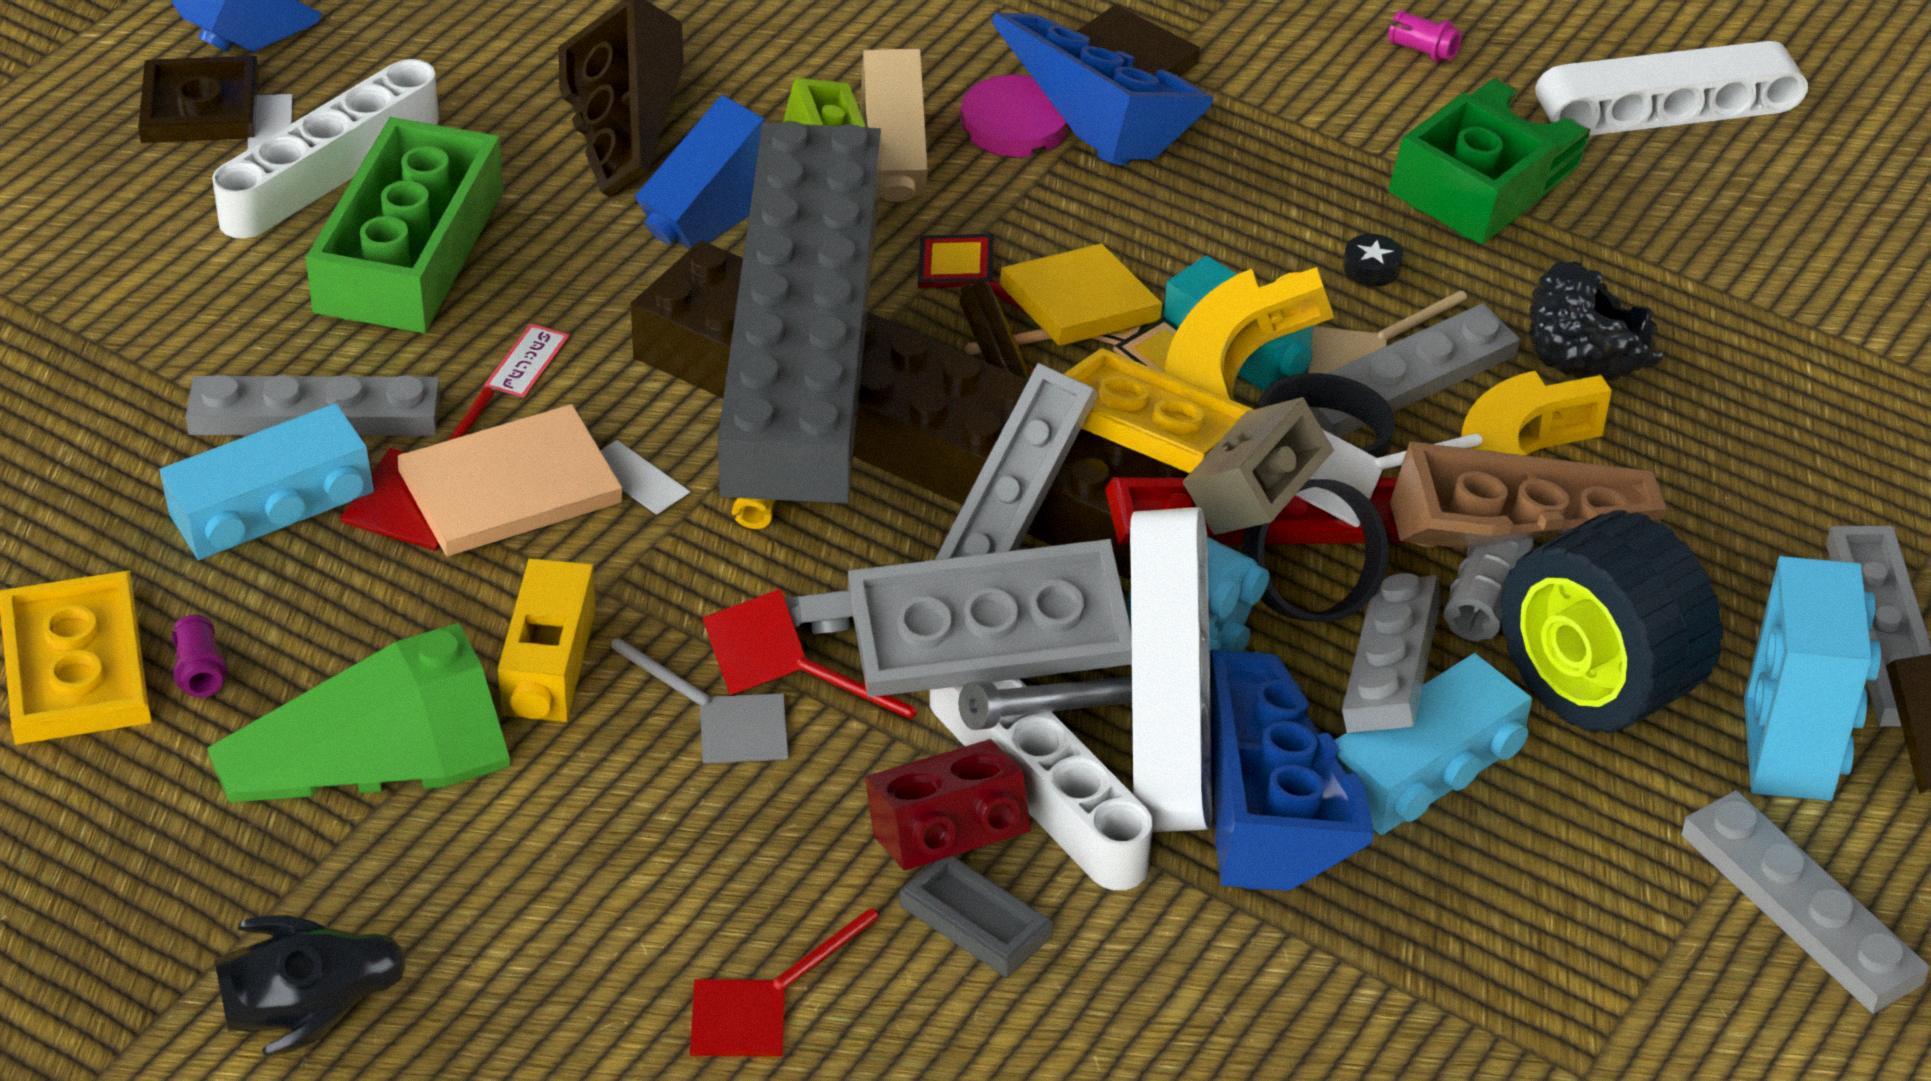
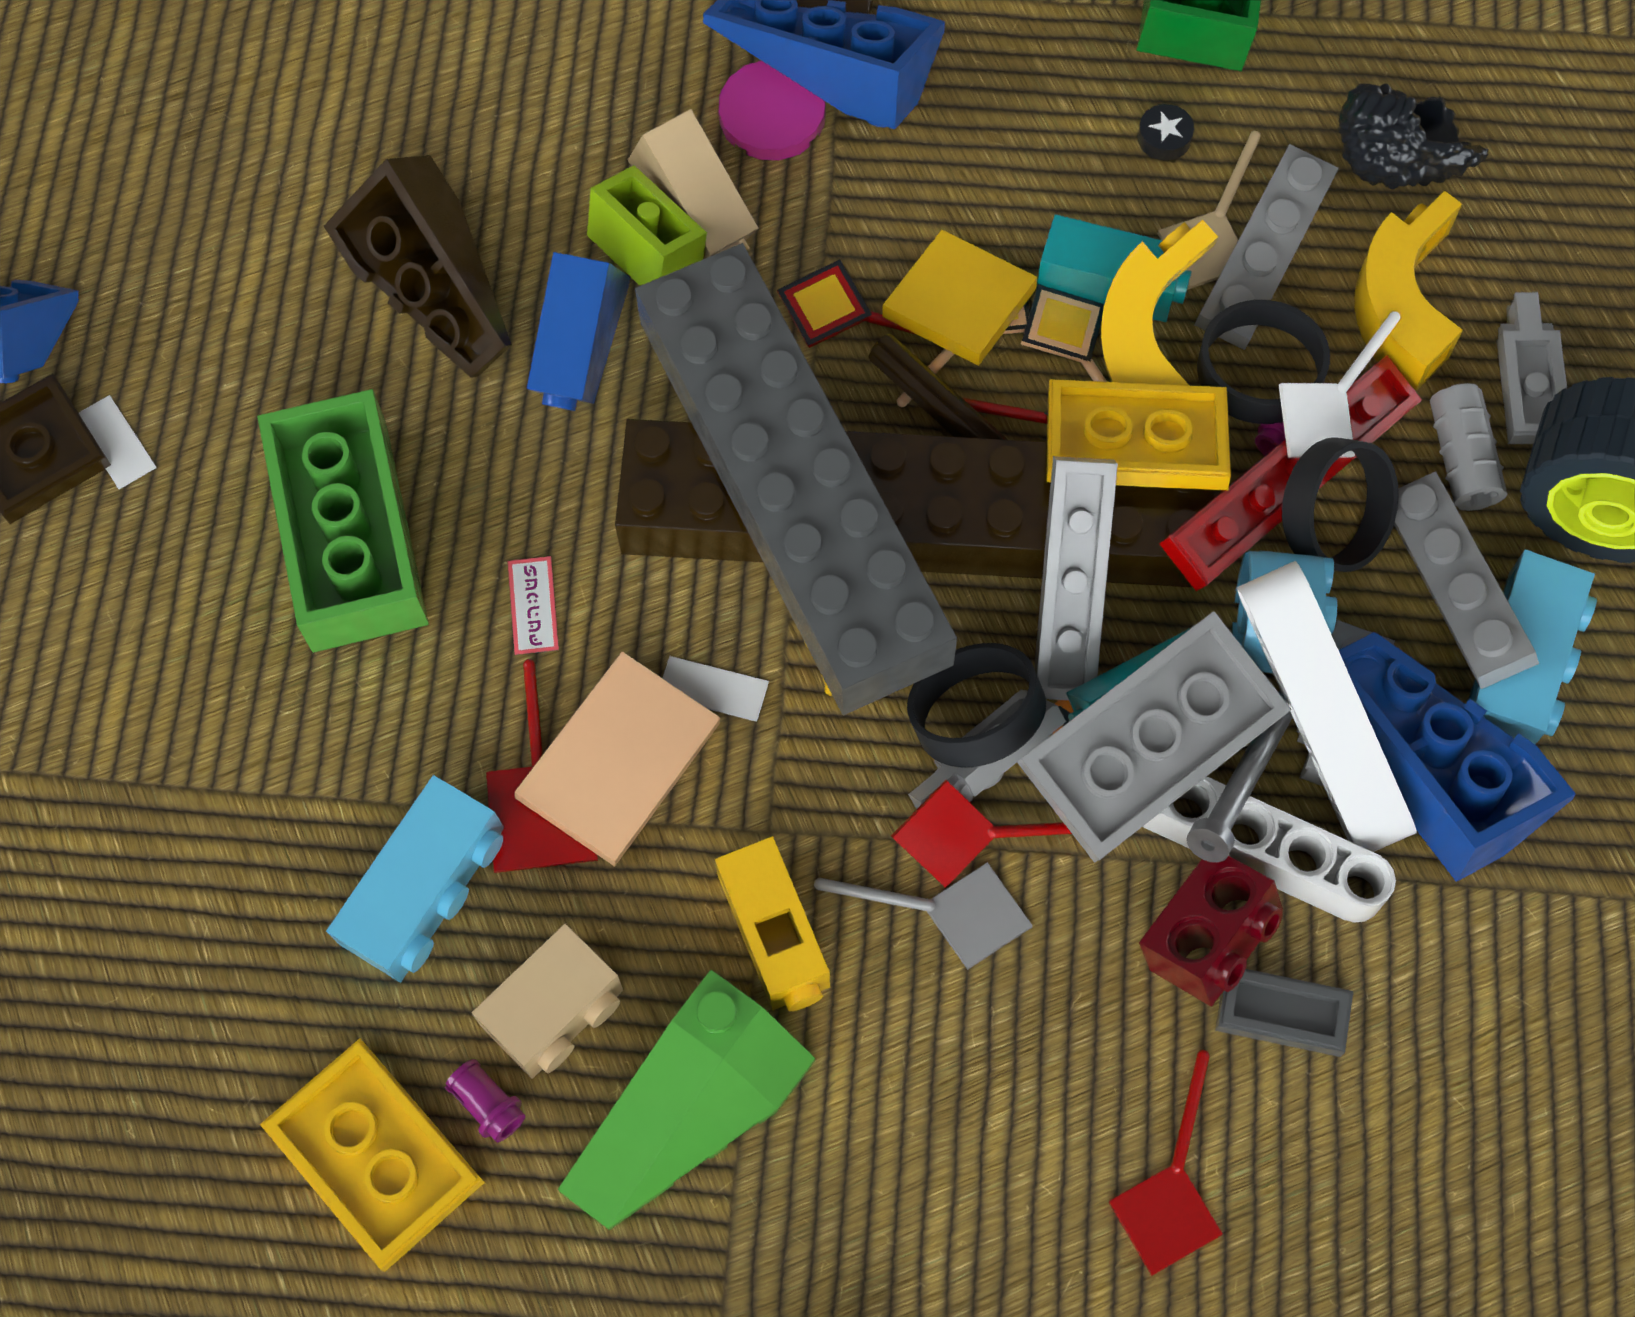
camera: 25 degrees left, 25 degrees up
light grey plate [185,375,441,436] -> none
white beam [212,59,439,239] -> none
dark tan brick [1182,397,1334,535] -> none
medium nougat wedge [1390,441,1667,548] -> none
none -> tan brick [472,924,623,1079]
none -> black tyre [907,643,1046,767]

